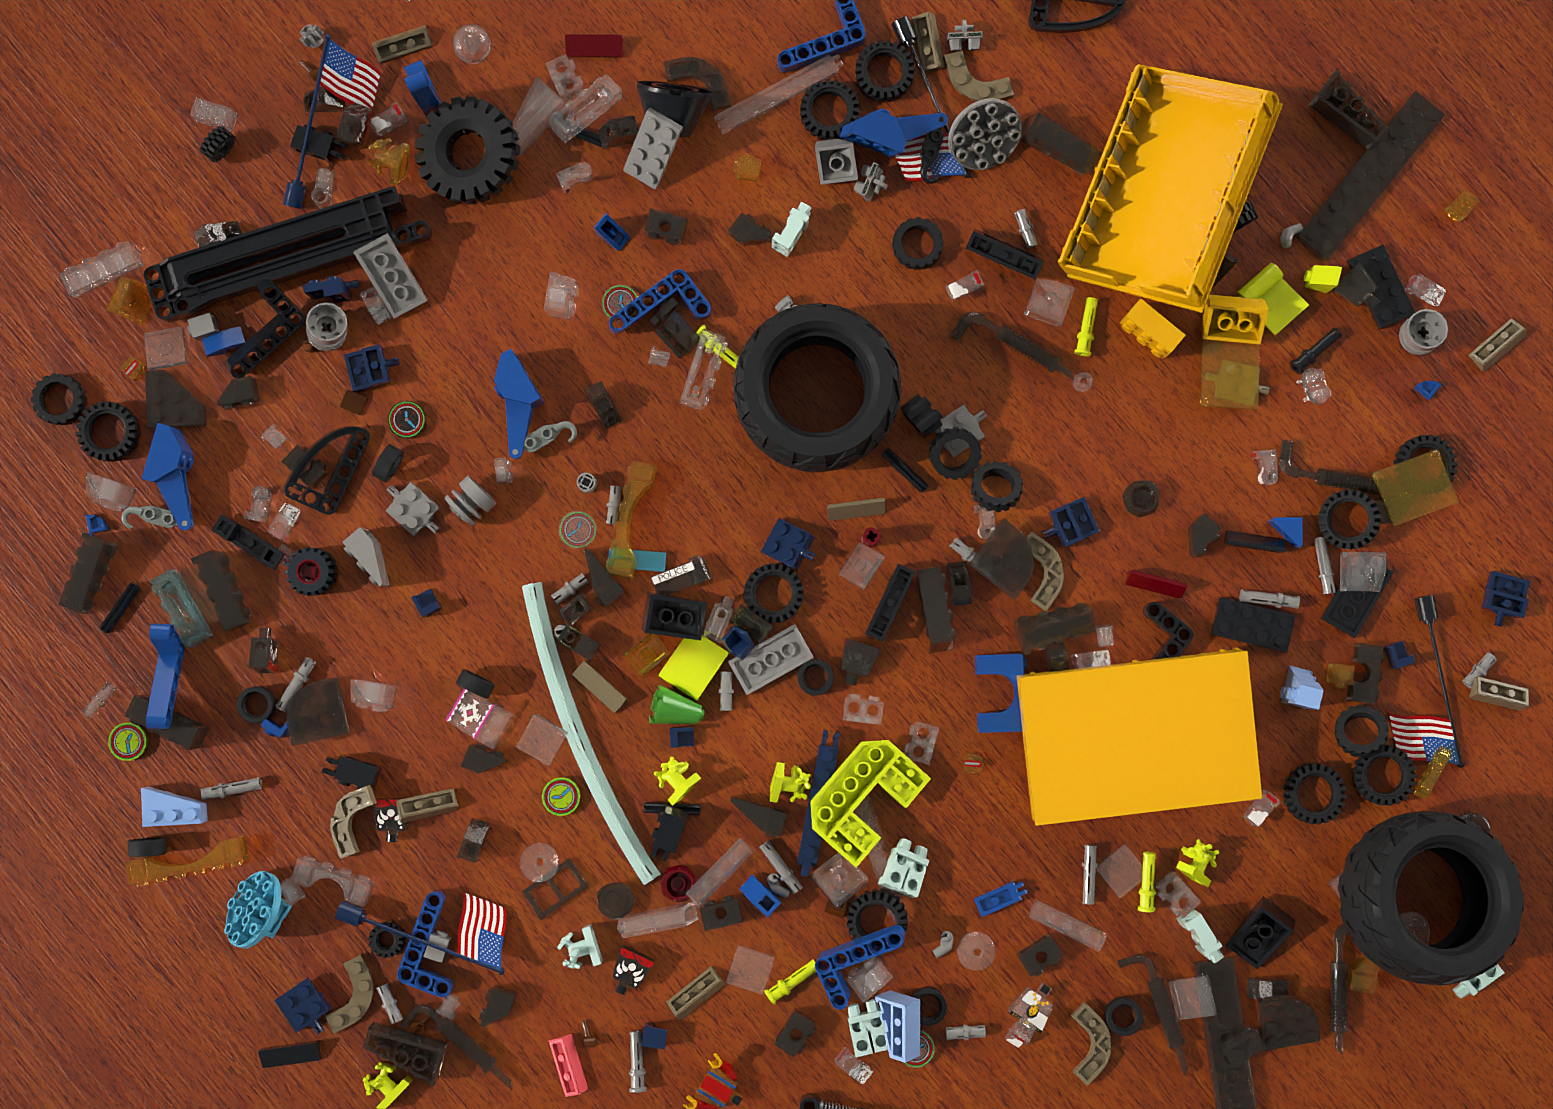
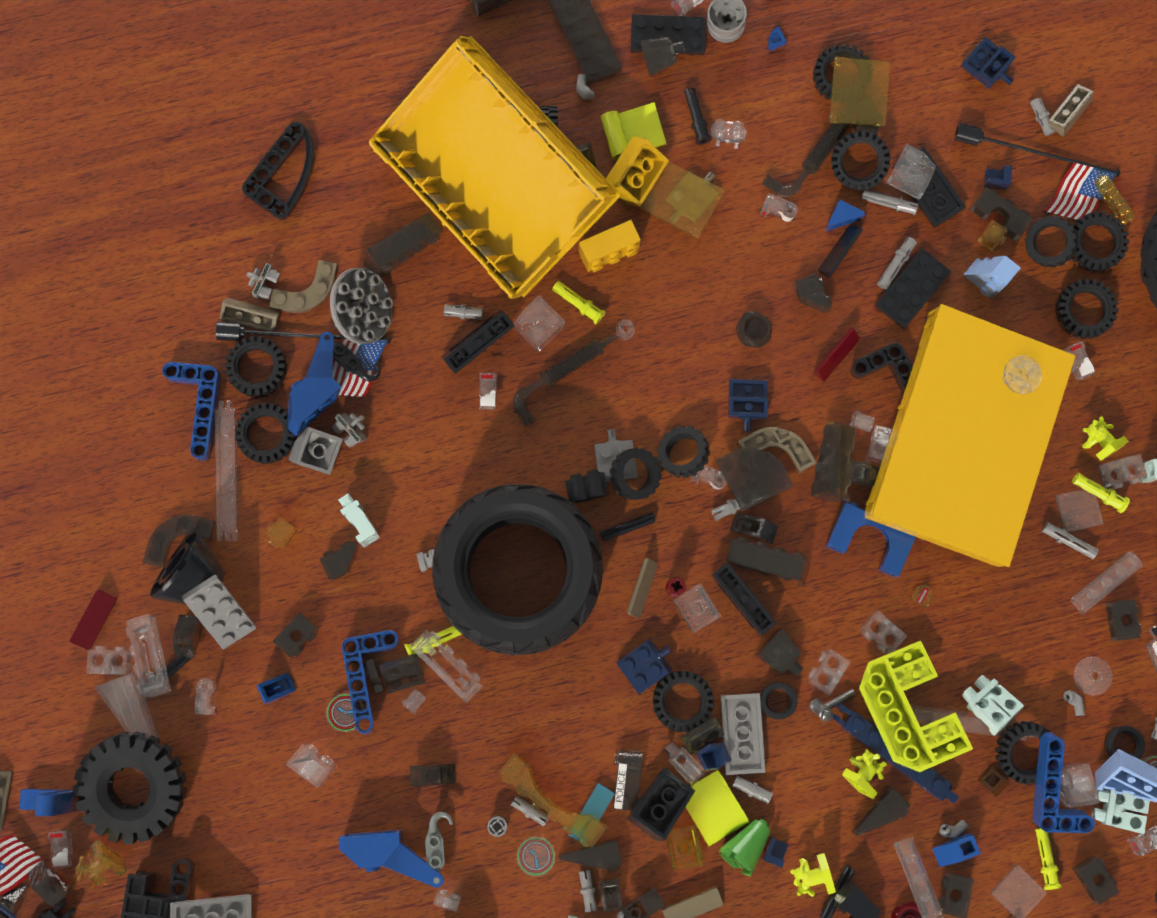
camera: 70 degrees left, 5 degrees down
clear cylinder [453,24,491,64] -> none
light grey pin [759,840,803,894] -> none
clear slope [813,853,868,908] -> none
black tyre [892,217,944,270] -> none
blue hinge [973,881,1027,917] -> none
neon yellow slope [1304,265,1342,293] -> none
none -> flat silver piece [809,689,855,722]
none -> clear plate [1002,355,1042,394]

